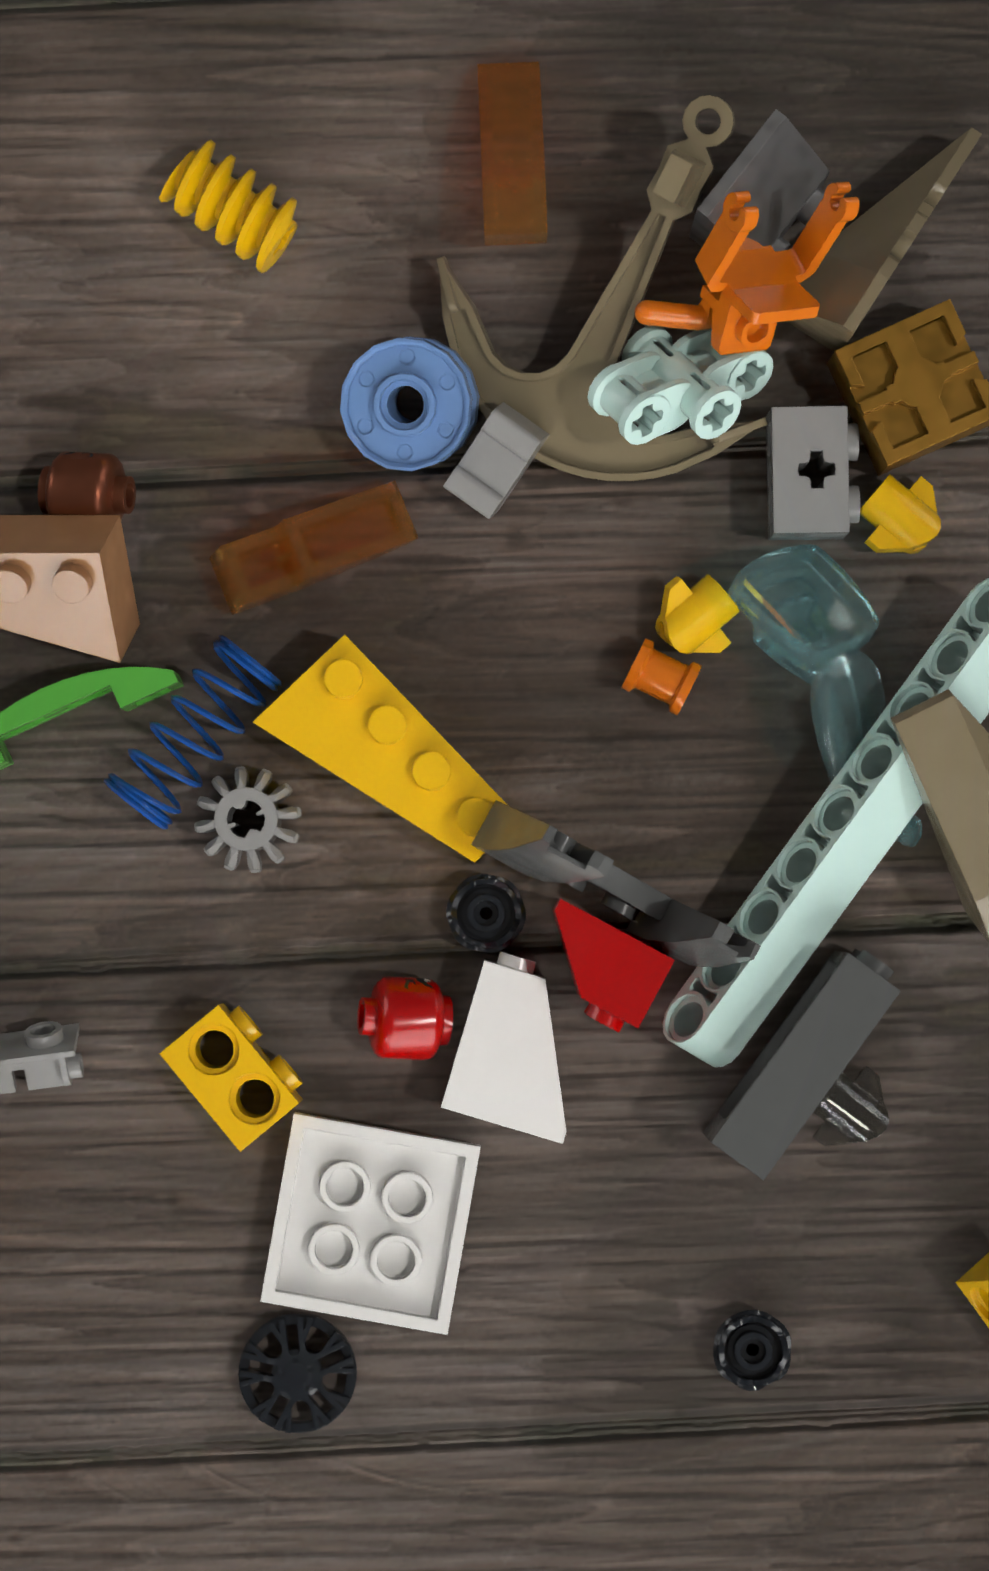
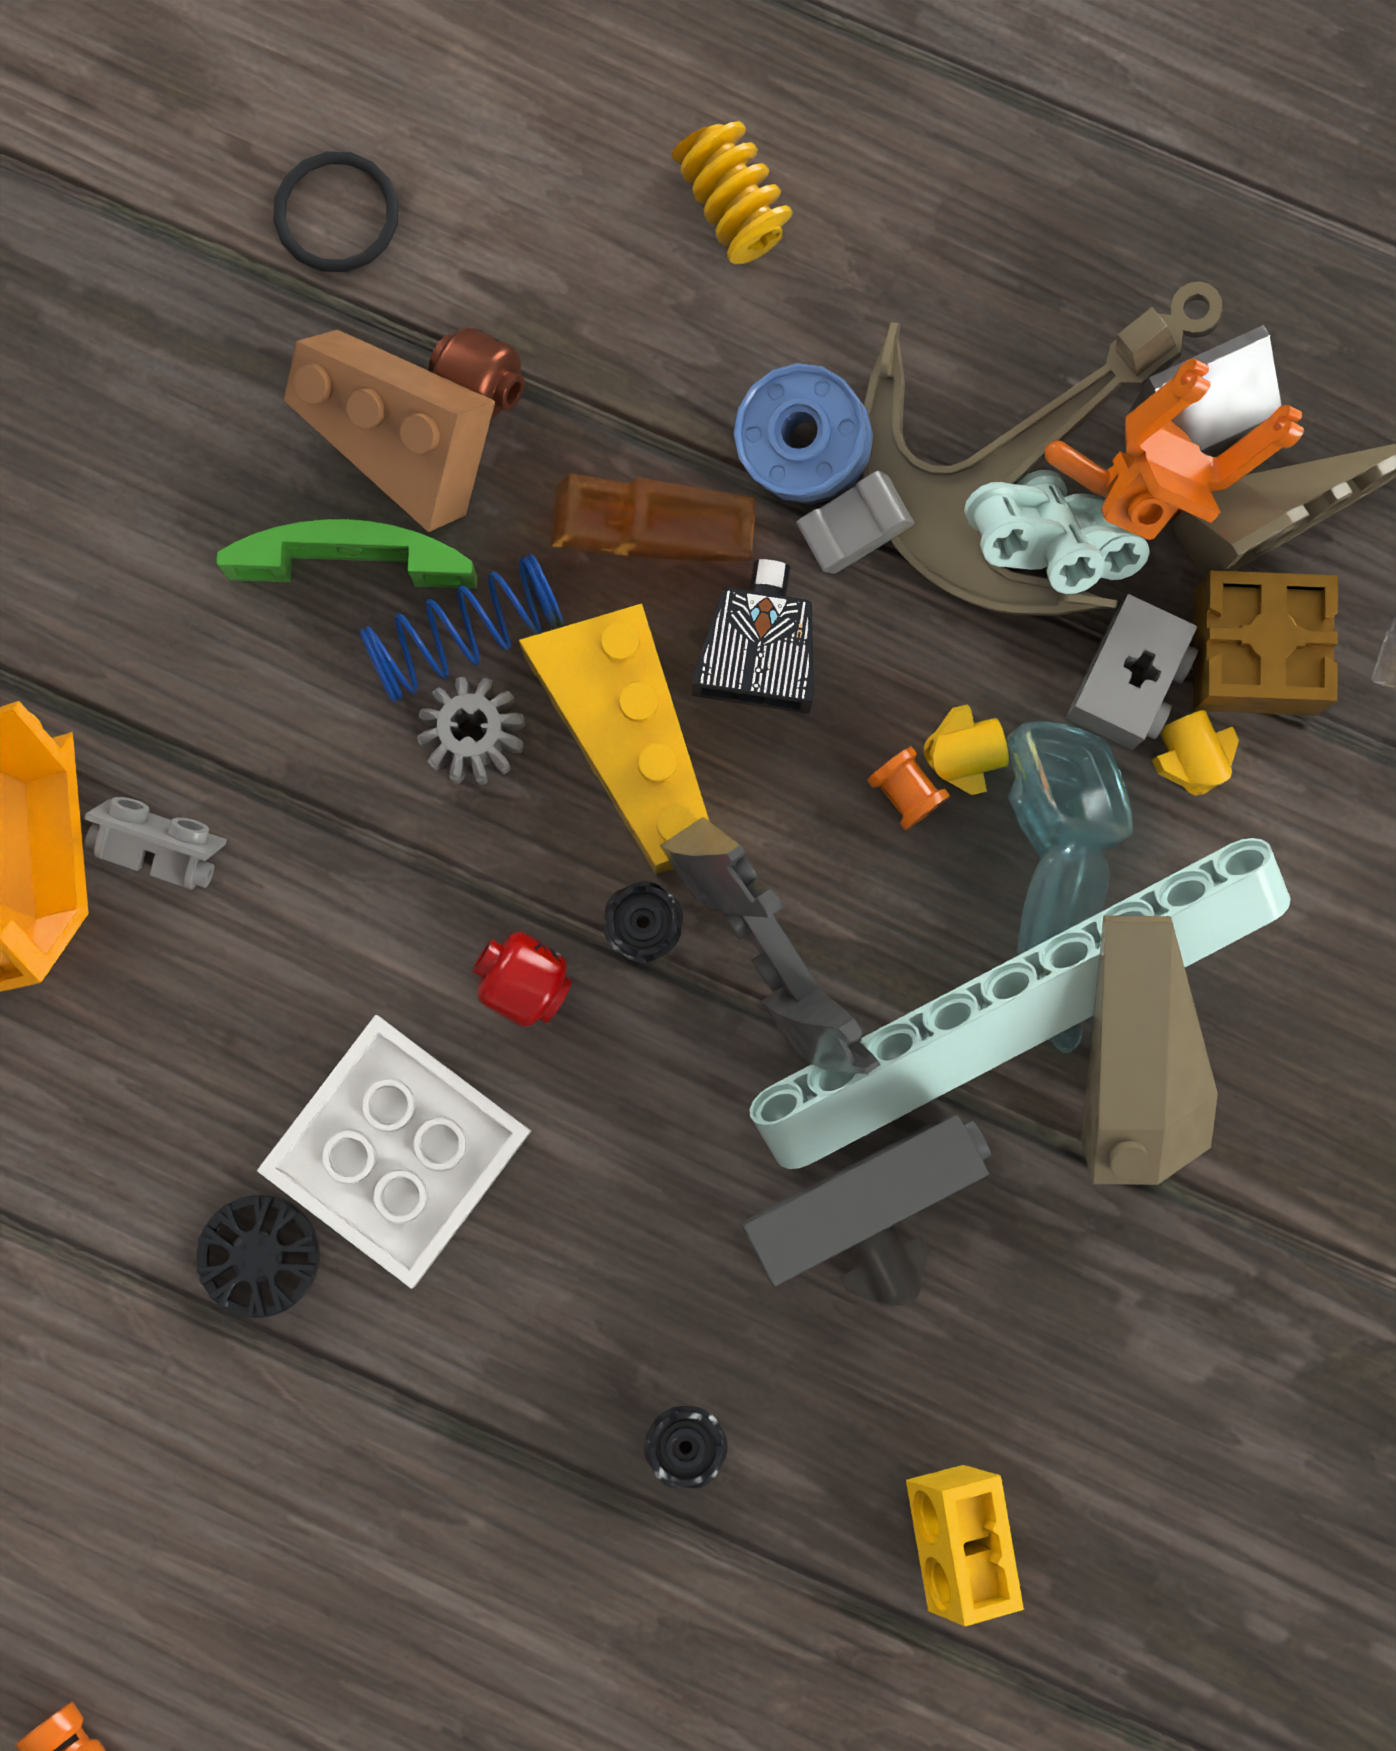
camera: 25 degrees right, 5 degrees down
yellow brick [159,1003,303,1152] -> none
white slope [441,951,567,1144] -> none
clear orange slope [477,62,548,246] -> none
red slope [552,898,675,1033] -> none
none -> black torso [692,559,814,714]

